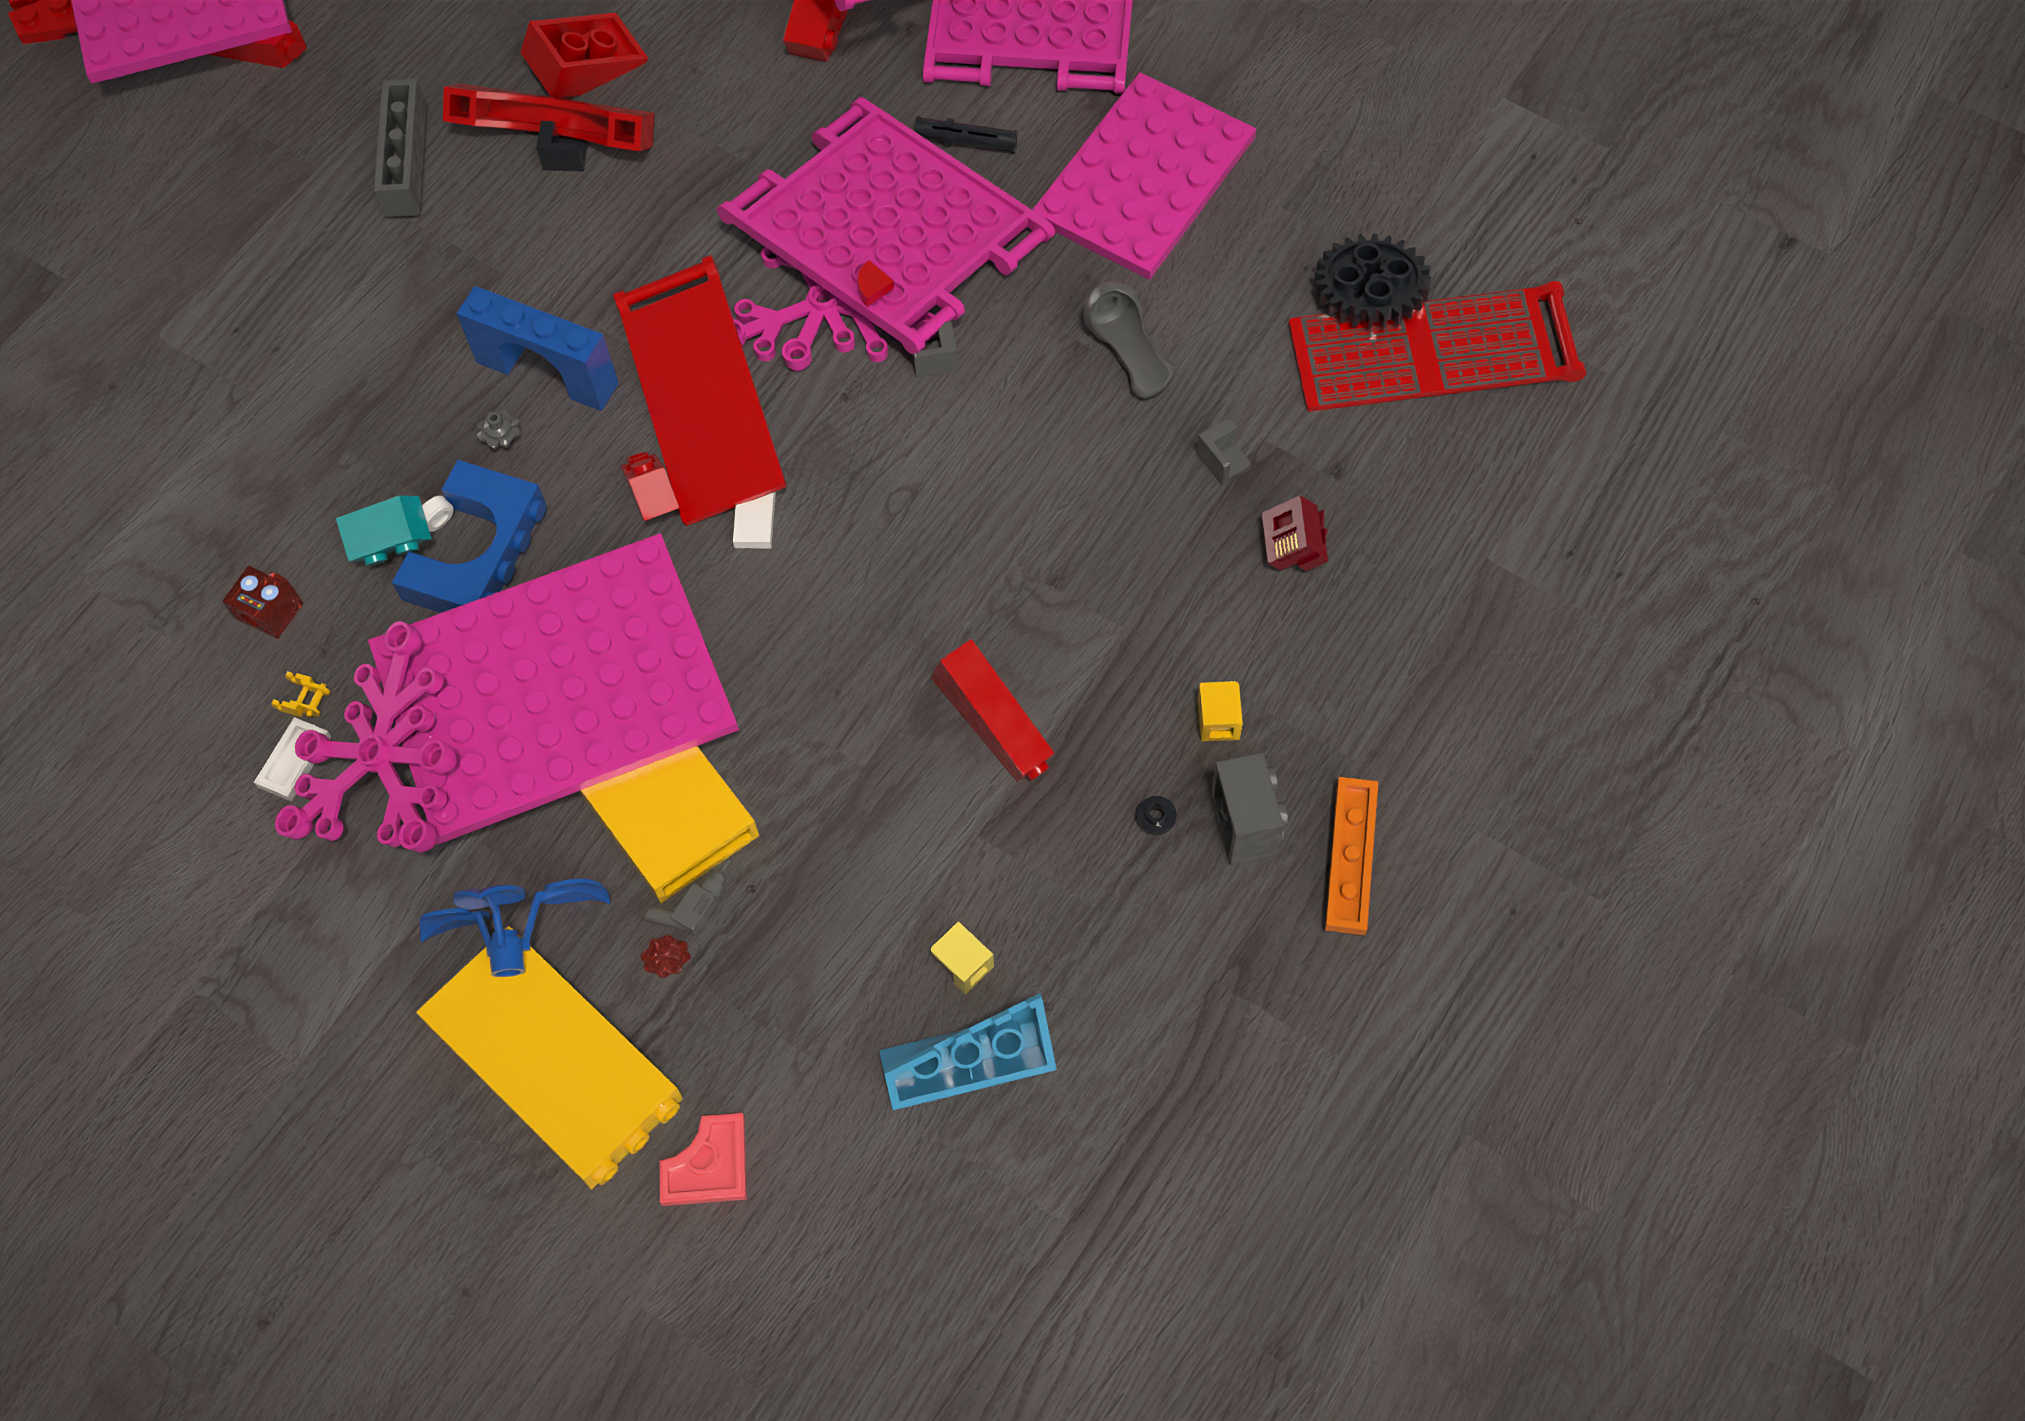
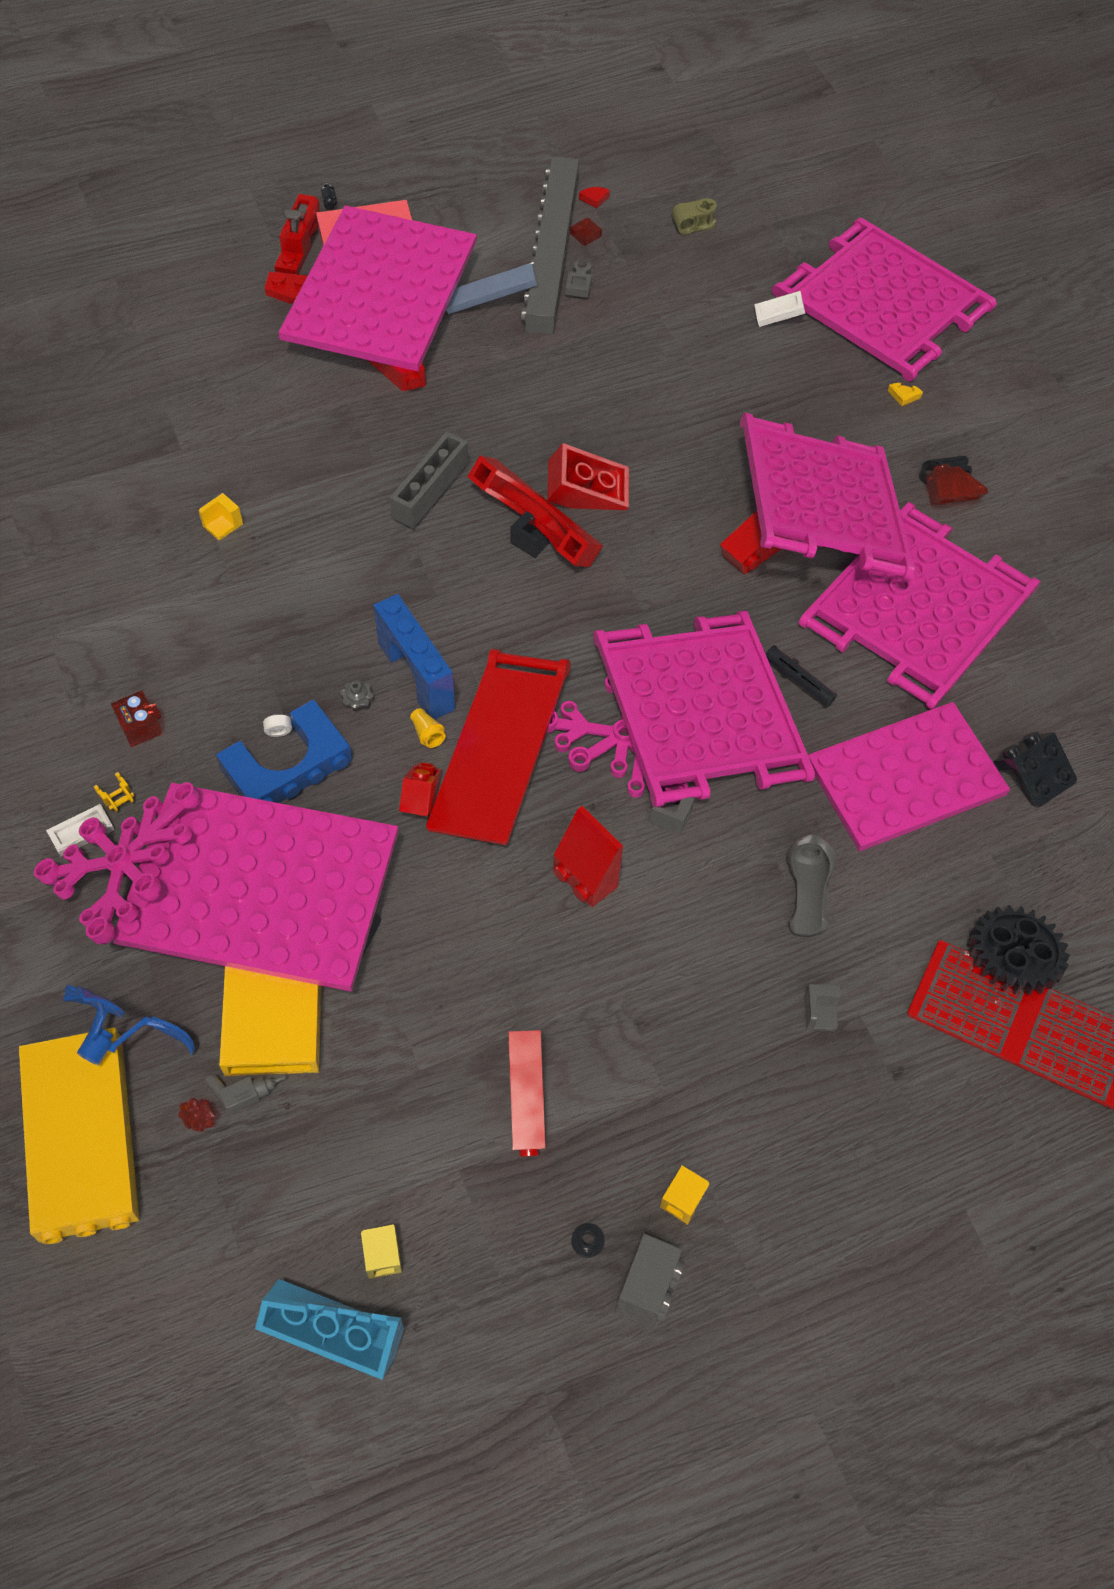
camera: 30 degrees right, 5 degrees down
teal brick [336,495,432,566] -> none
coral tile [660,1113,747,1206] -> none
white tile [733,492,776,549] -> none
red tile [858,260,894,307] -> none
dark red piece [1262,495,1328,571] -> none
orange plate [1325,777,1378,936] -> none
none -> yellow panel [199,493,243,540]
none -> yellow cone [410,708,445,748]
none -> red slope [553,806,623,908]
none -> black bracket [994,731,1077,807]

